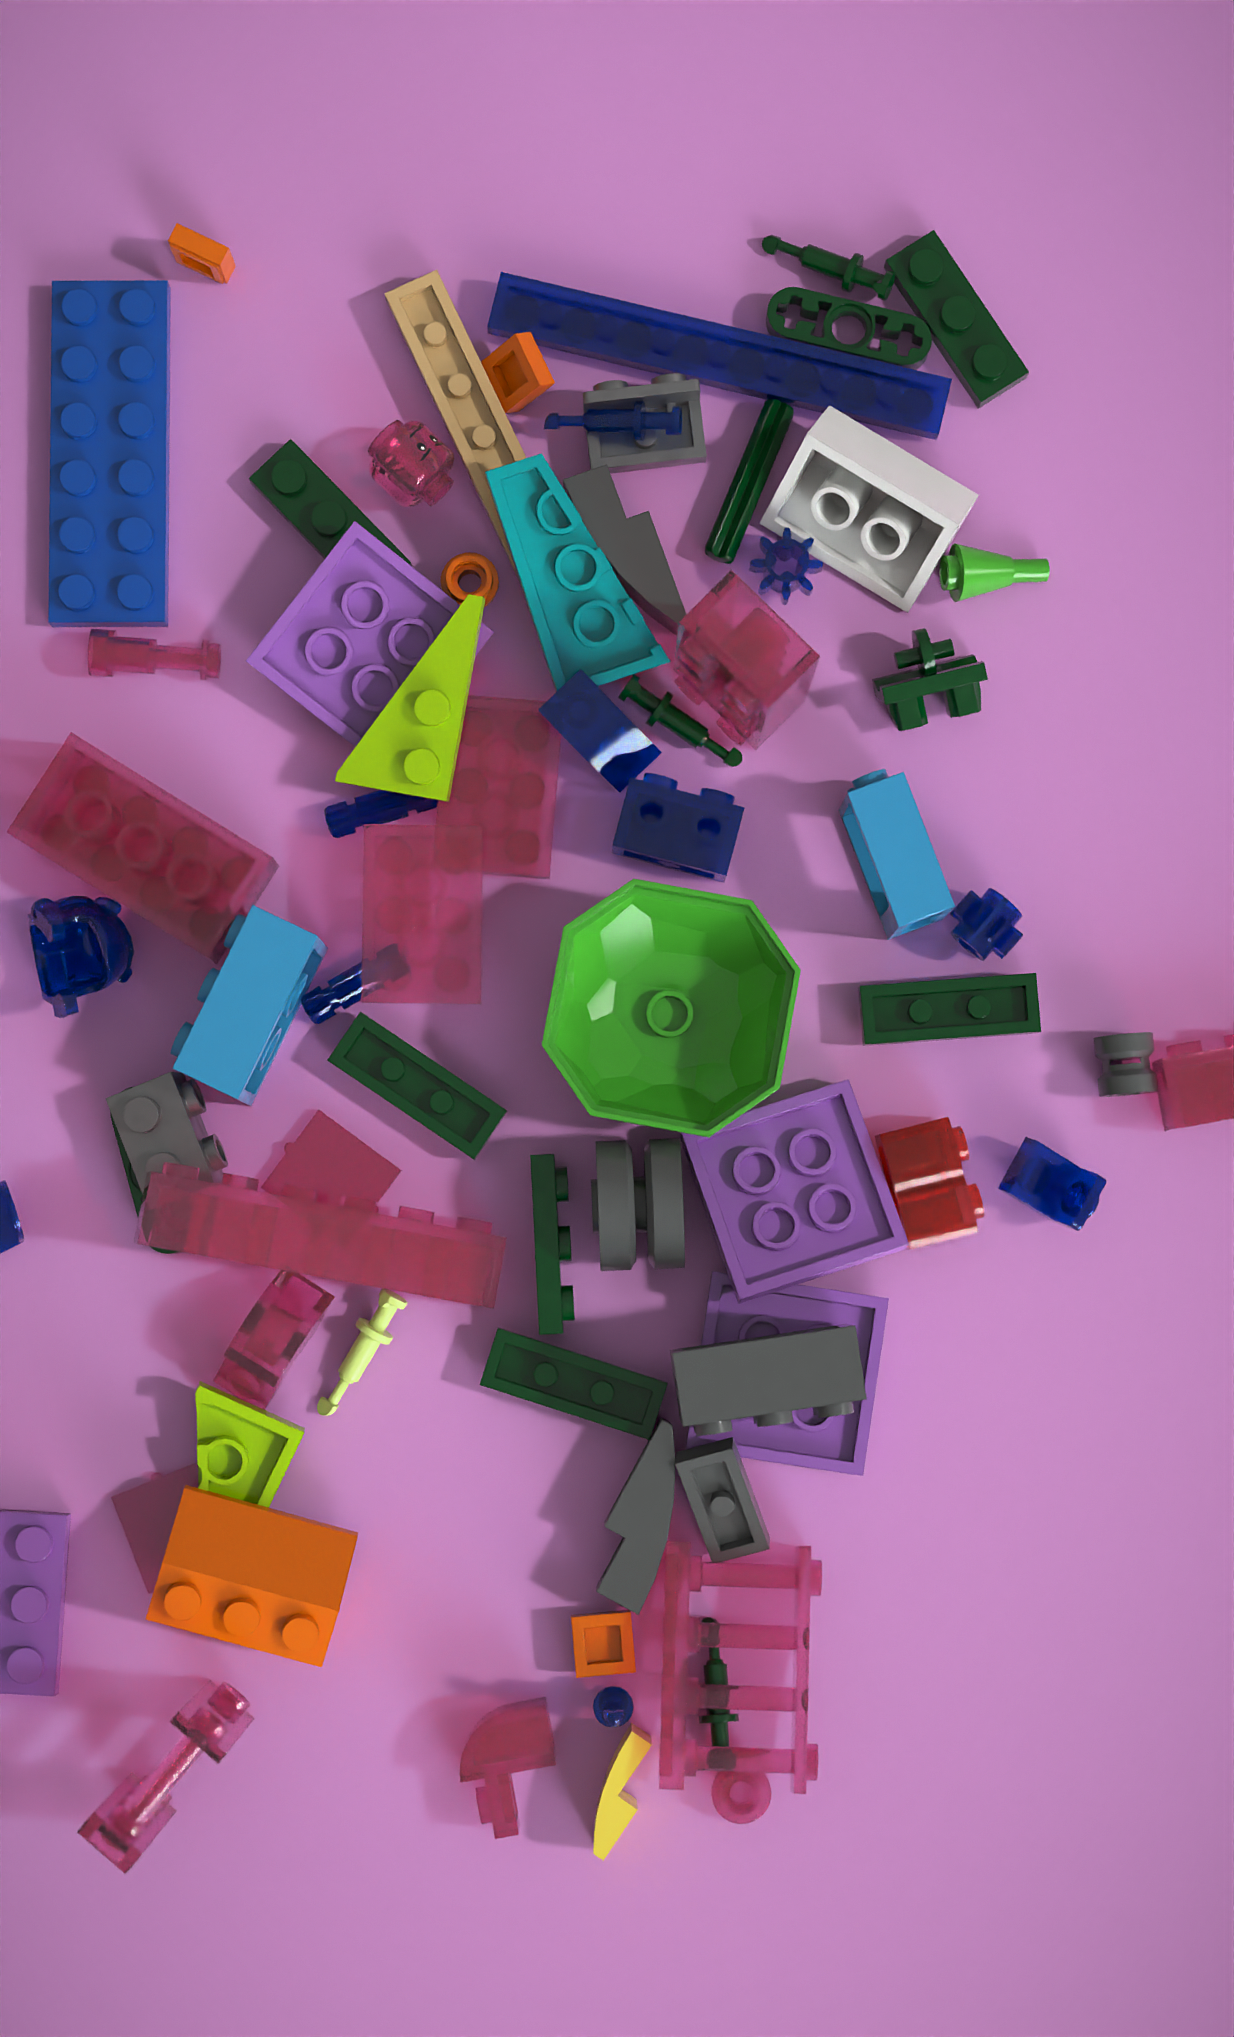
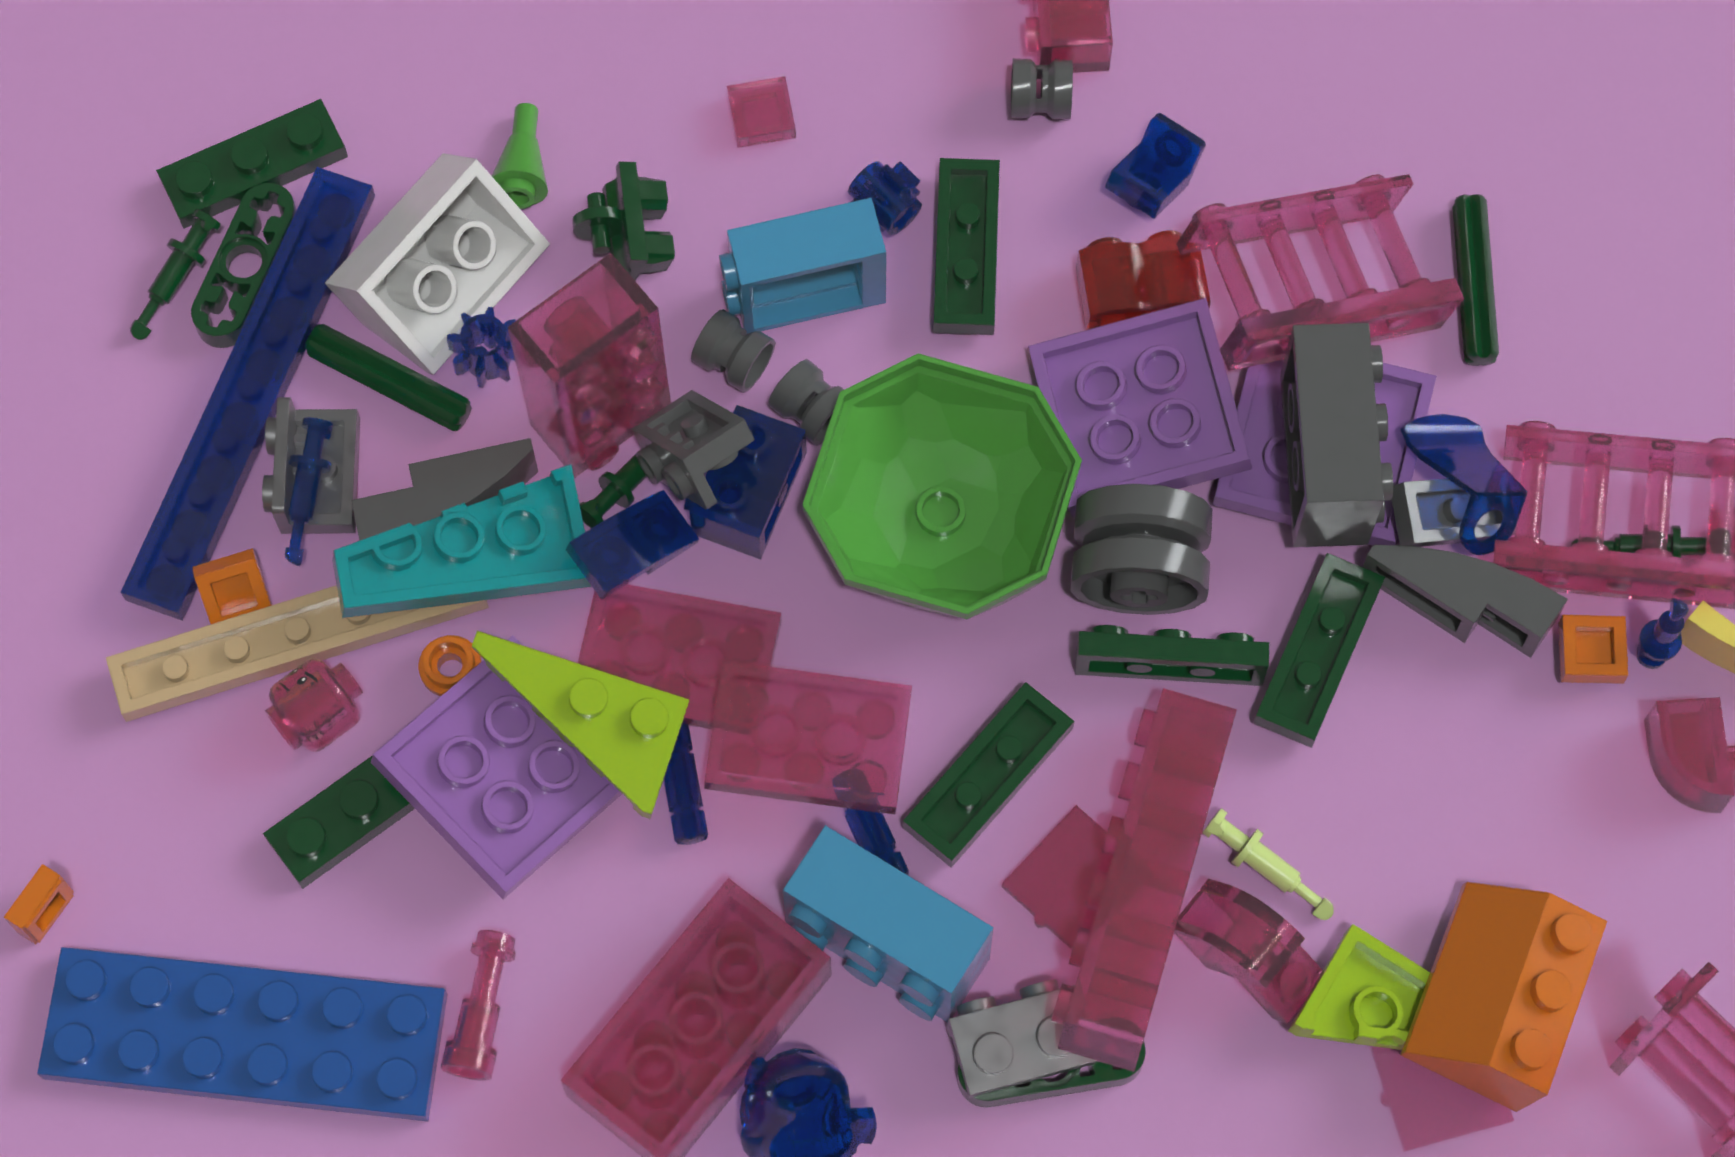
camera: 80 degrees left, 15 degrees down
none -> dark grey bracket [632,390,755,510]
none -> dark grey wheel [691,309,776,392]
none -> clear pink tile [727,76,796,148]
none -> dark grey wheel [769,359,844,445]
none -> clear pink fence [1176,174,1464,371]
none -> clear blue piece [1400,414,1528,555]
none -> dark green axle [1452,194,1499,366]

